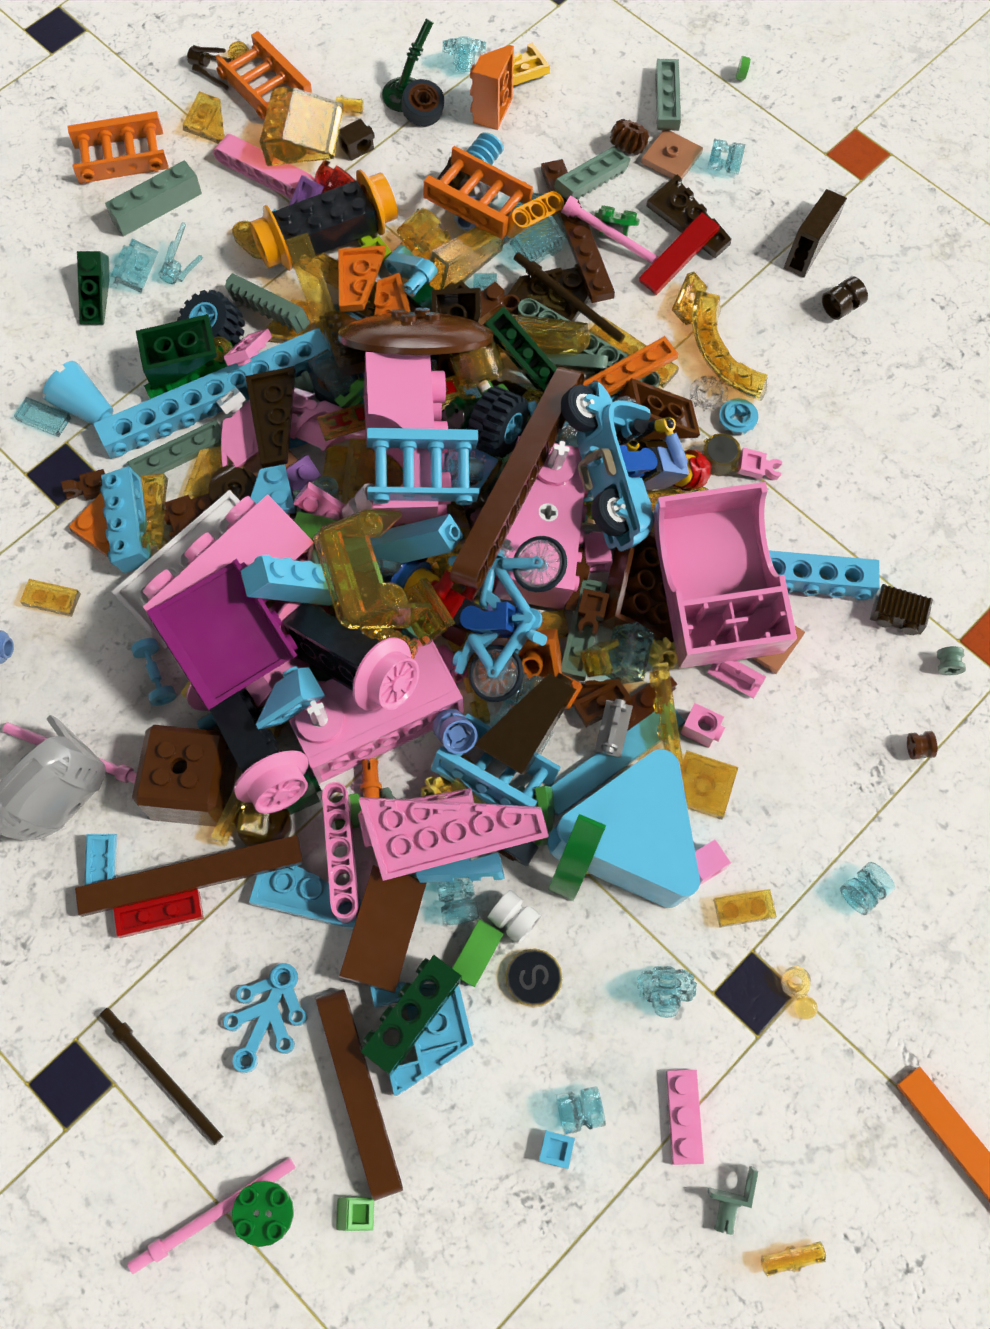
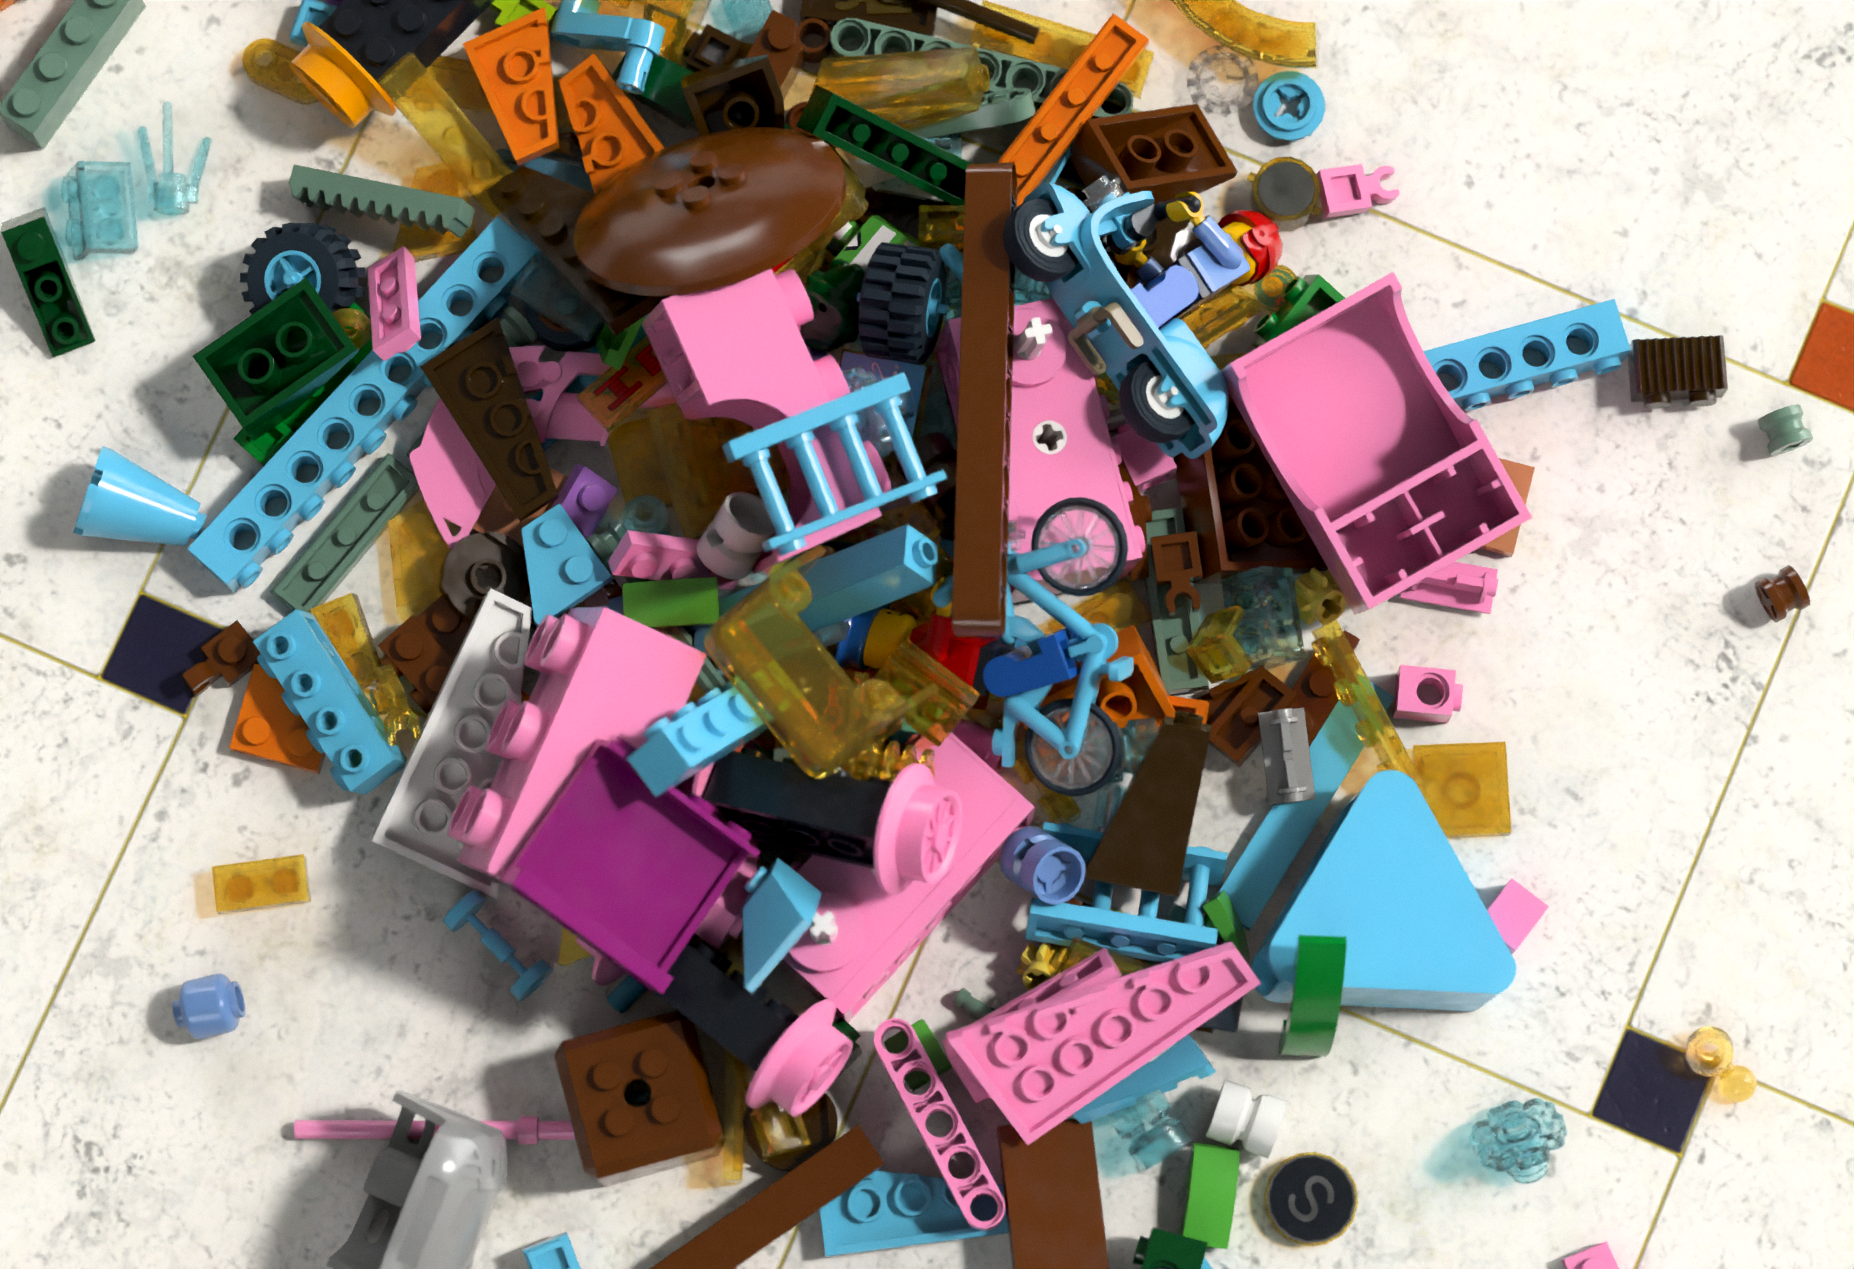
camera: 20 degrees left, 10 degrees up
clear light blue tile [14,397,71,437] -> none
white plate [216,387,246,414] -> none
orange pin [360,758,382,798] -> none
clear yellow plate [713,889,777,928] -> none
clear light blue wheel [840,862,895,915] -> none

